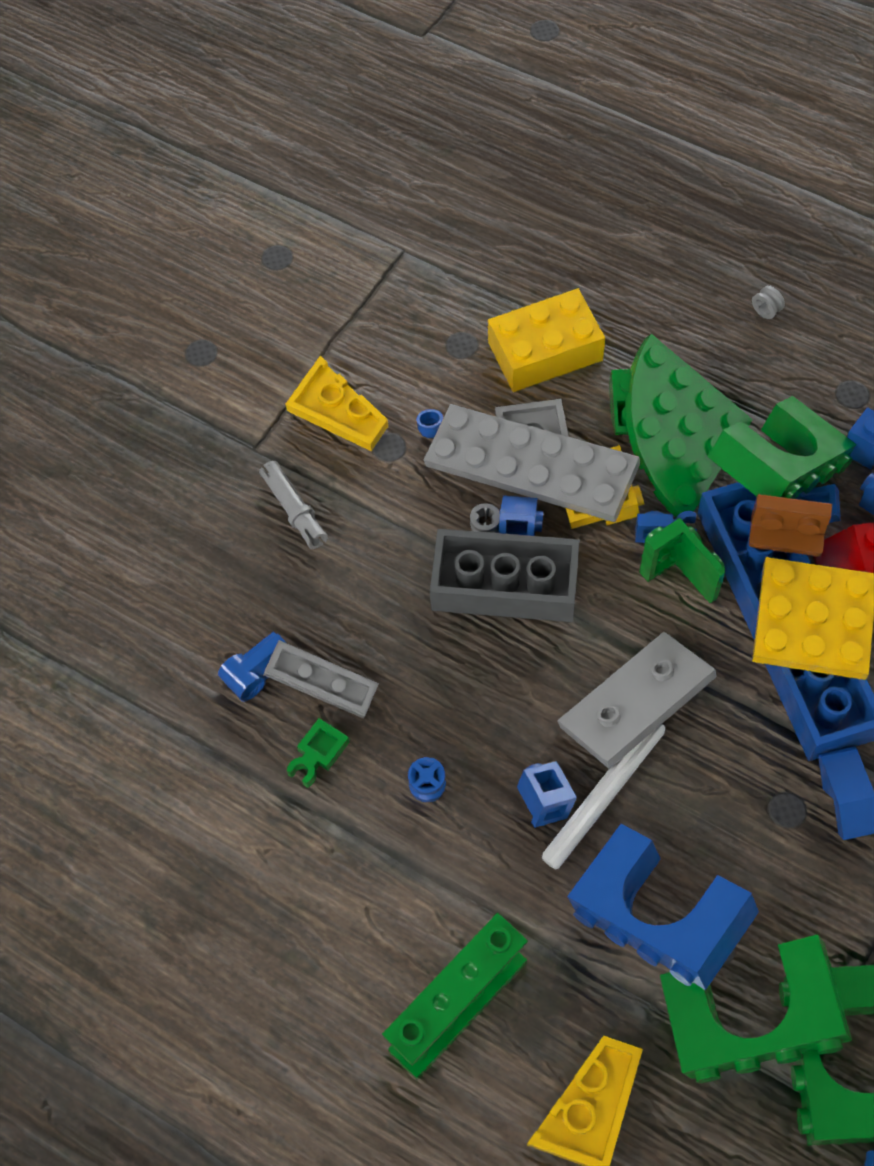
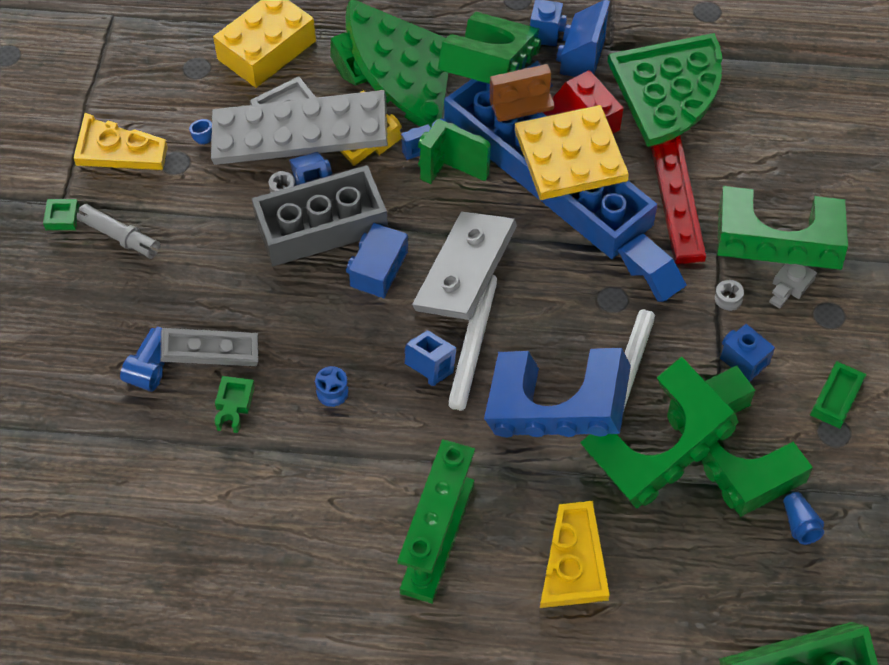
camera: 30 degrees left, 5 degrees down
none -> green plate [43,199,80,230]
none -> brick [346,223,408,298]
none -> white axle [623,309,655,412]

